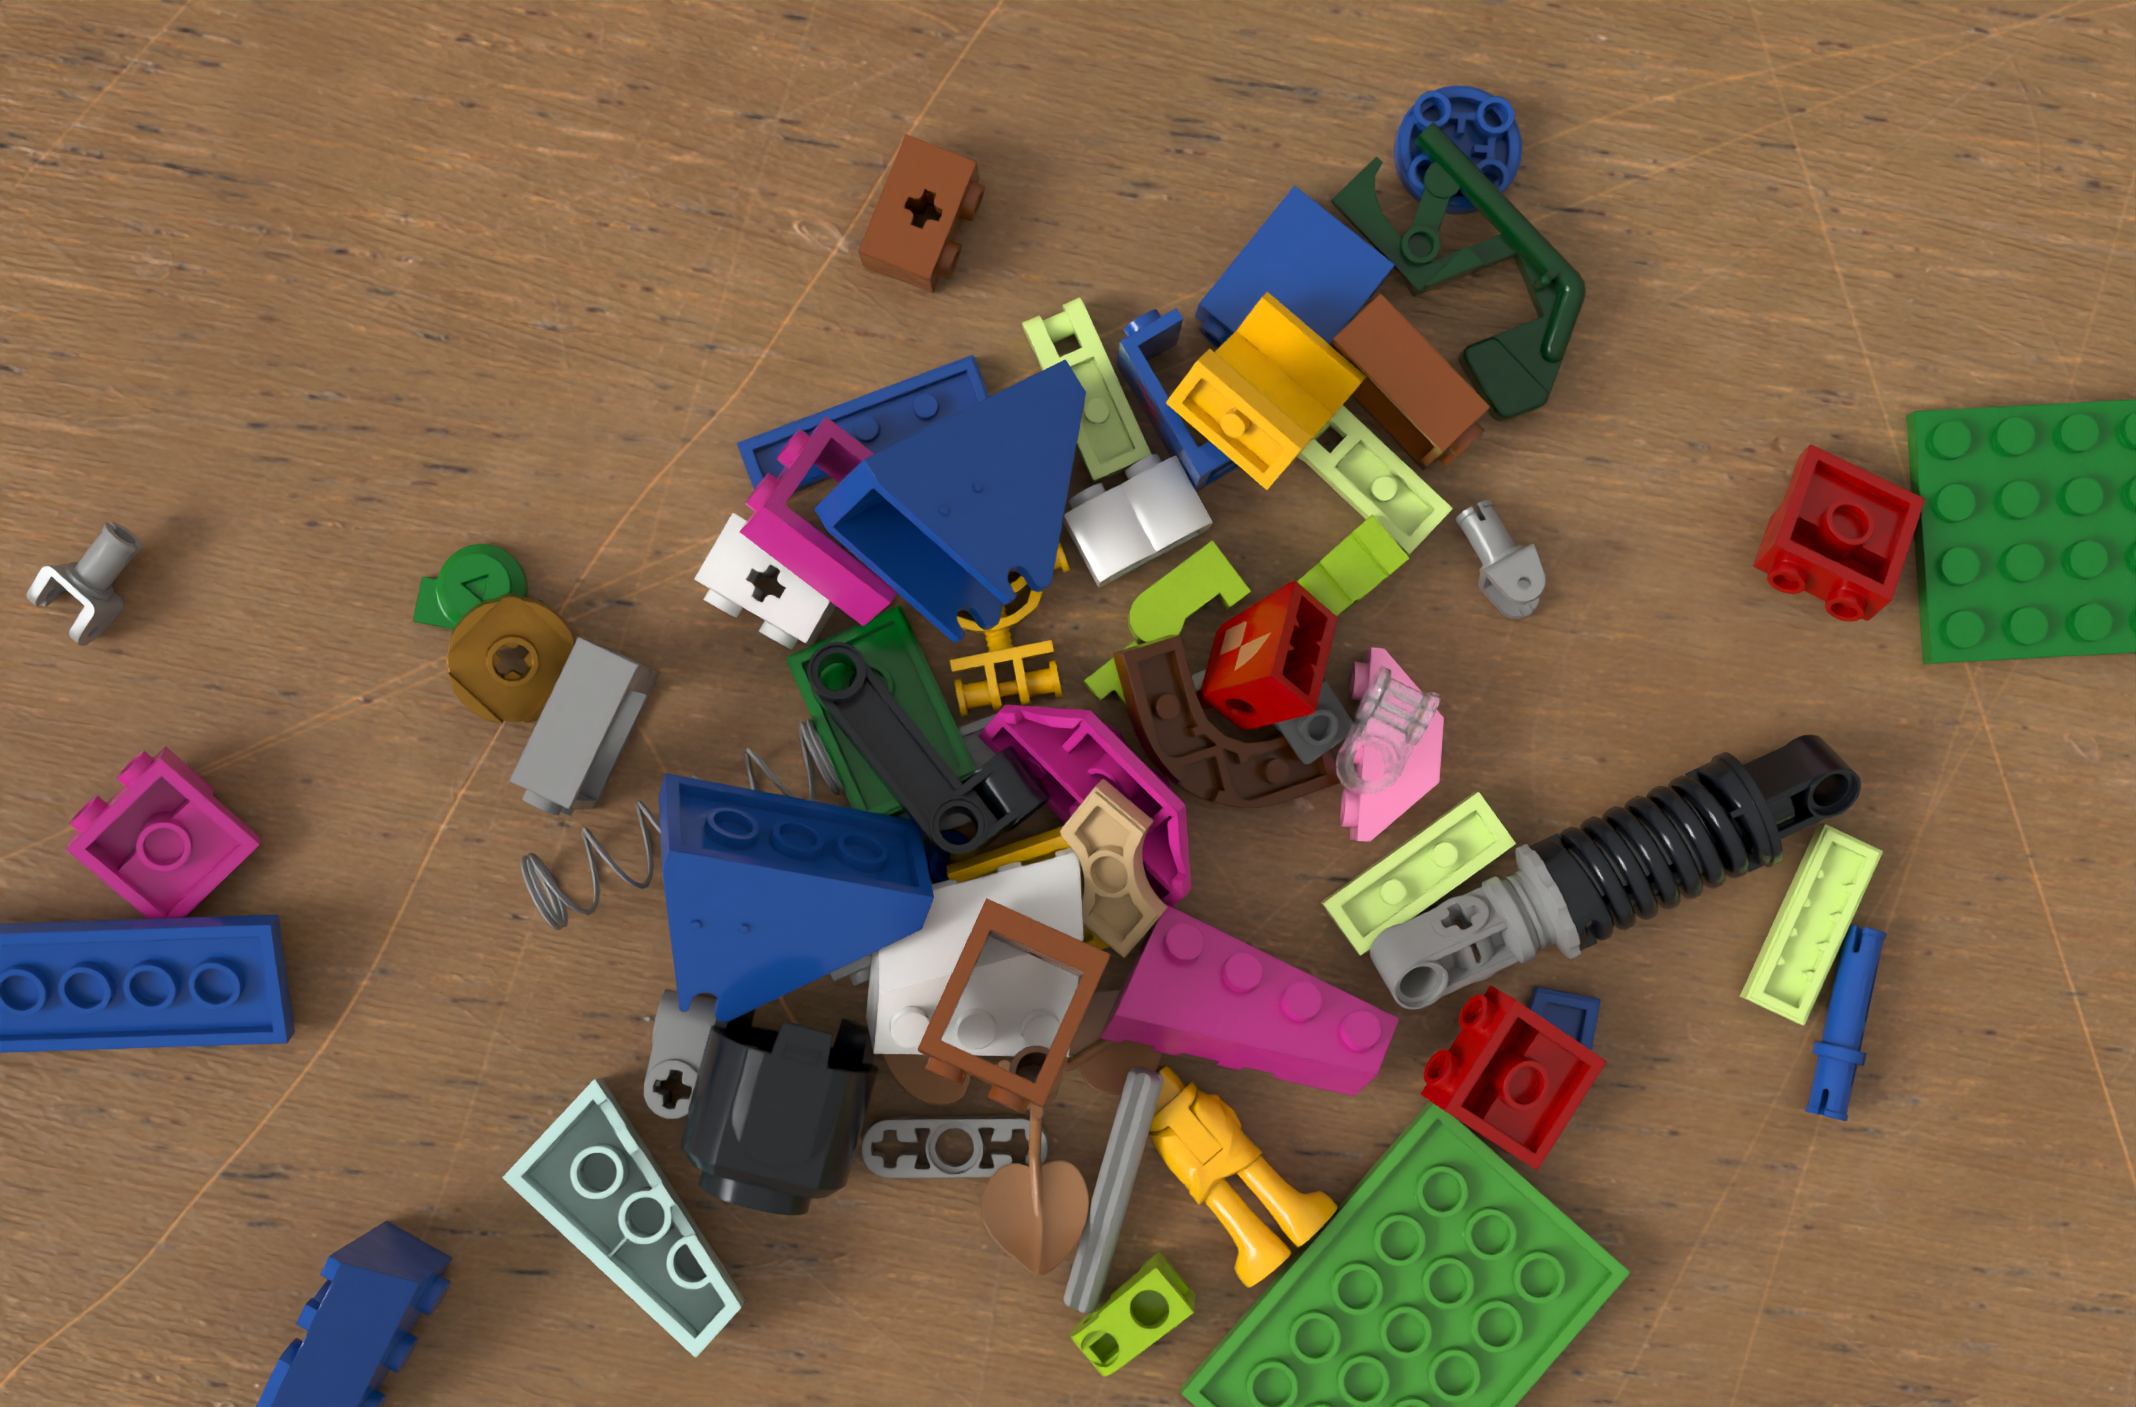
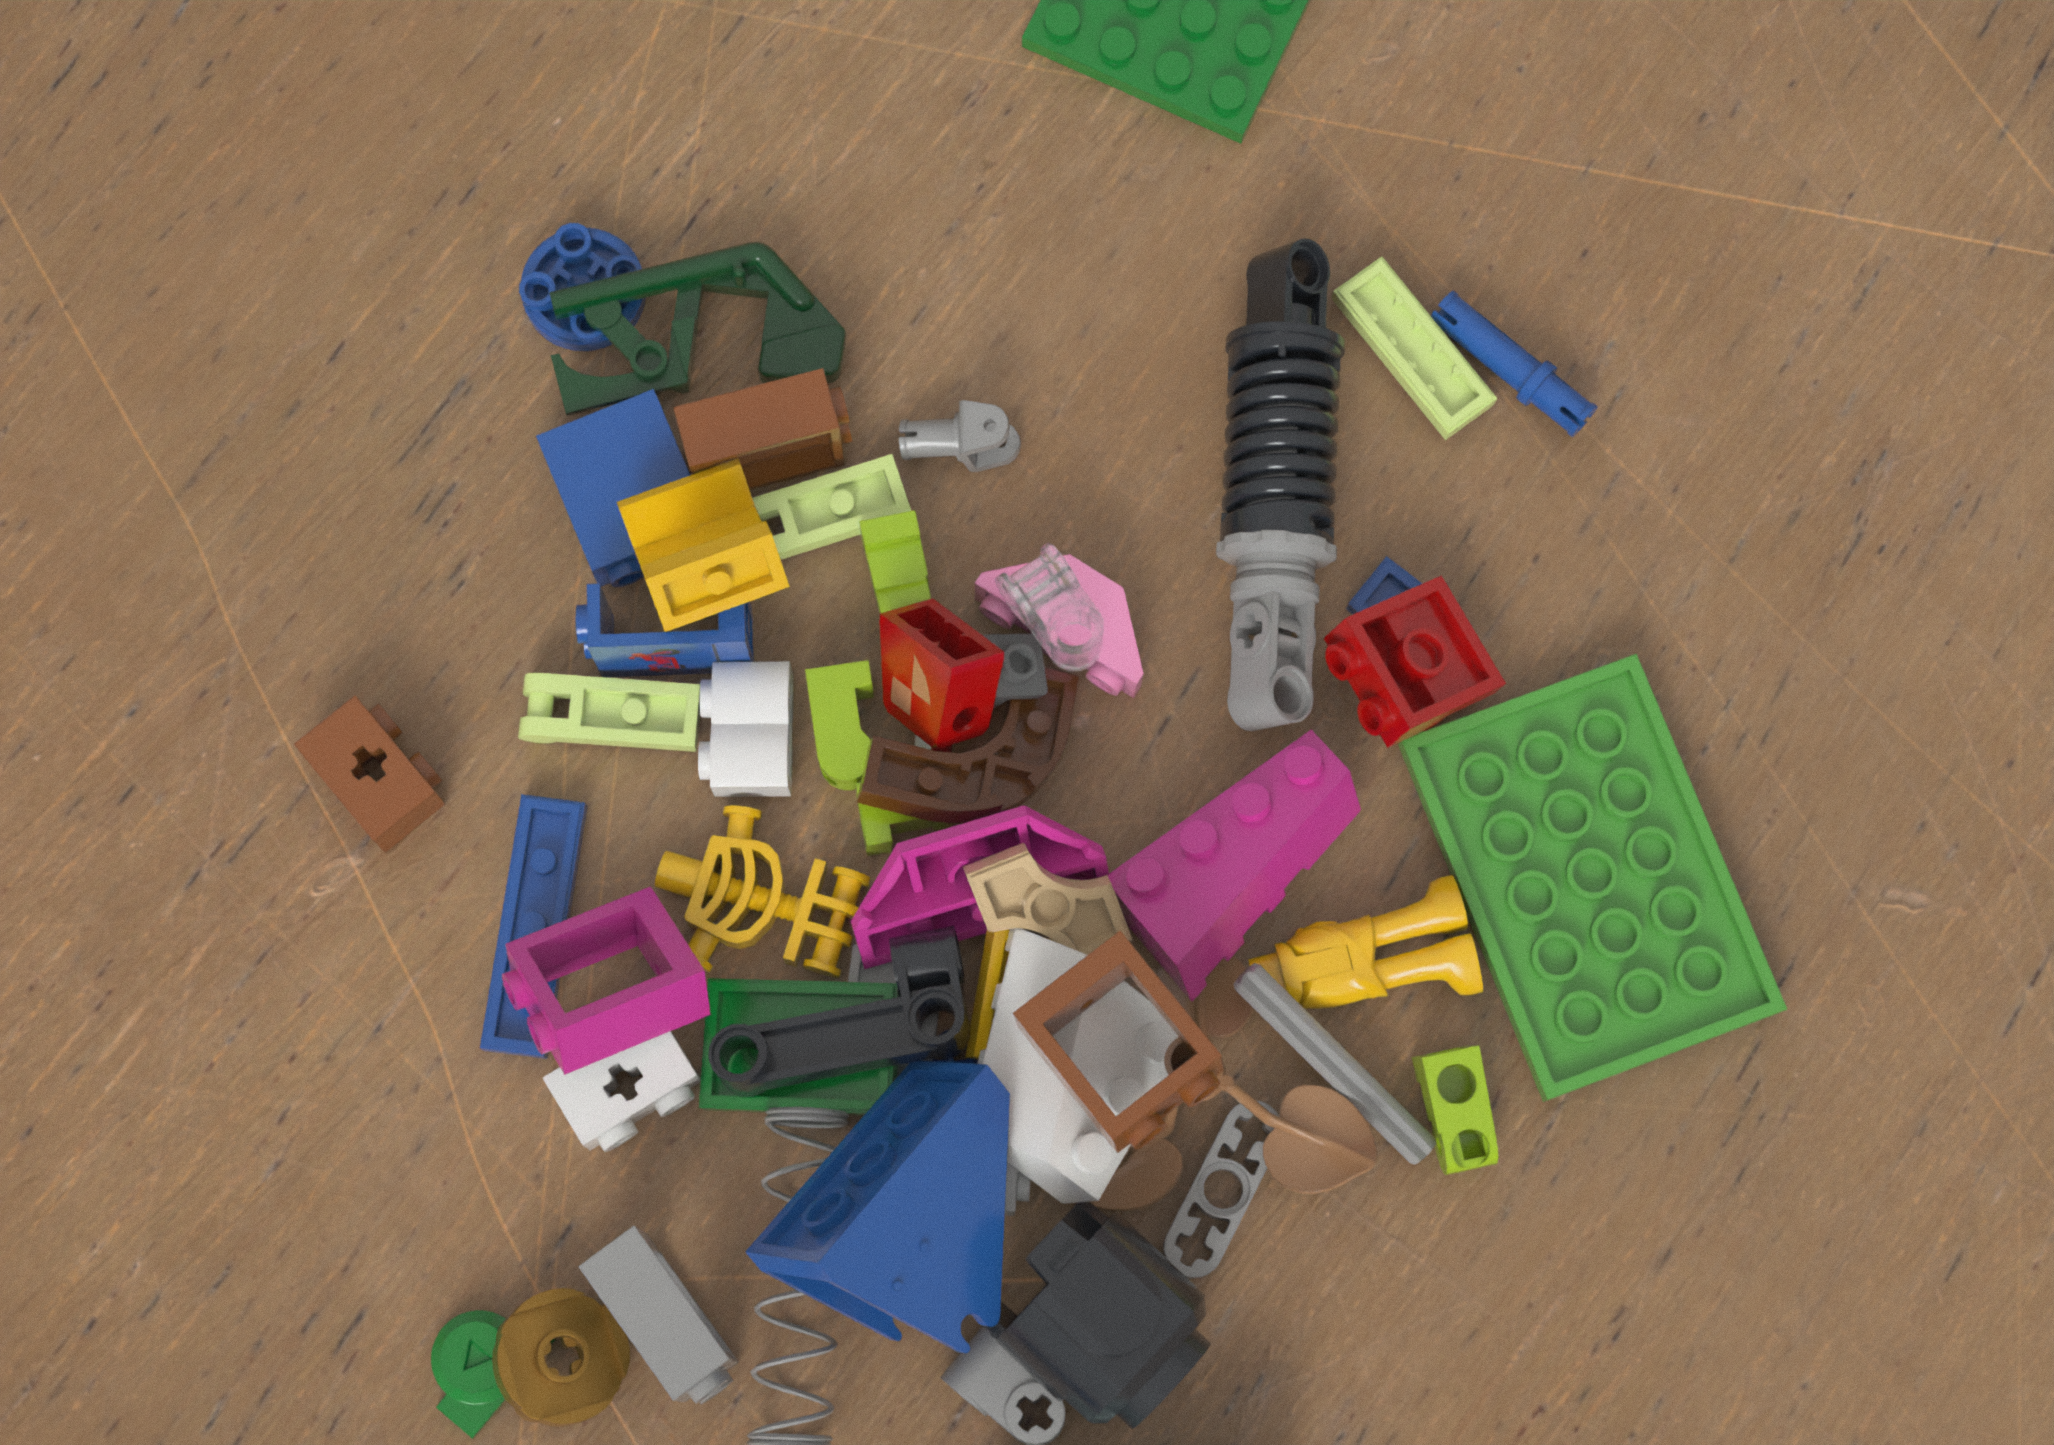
camera: 60 degrees left, 10 degrees down
blue ladder [814,359,1086,643] -> none
yellowish green plate [1320,792,1516,956] -> none
red plate [1753,444,1925,622] -> none

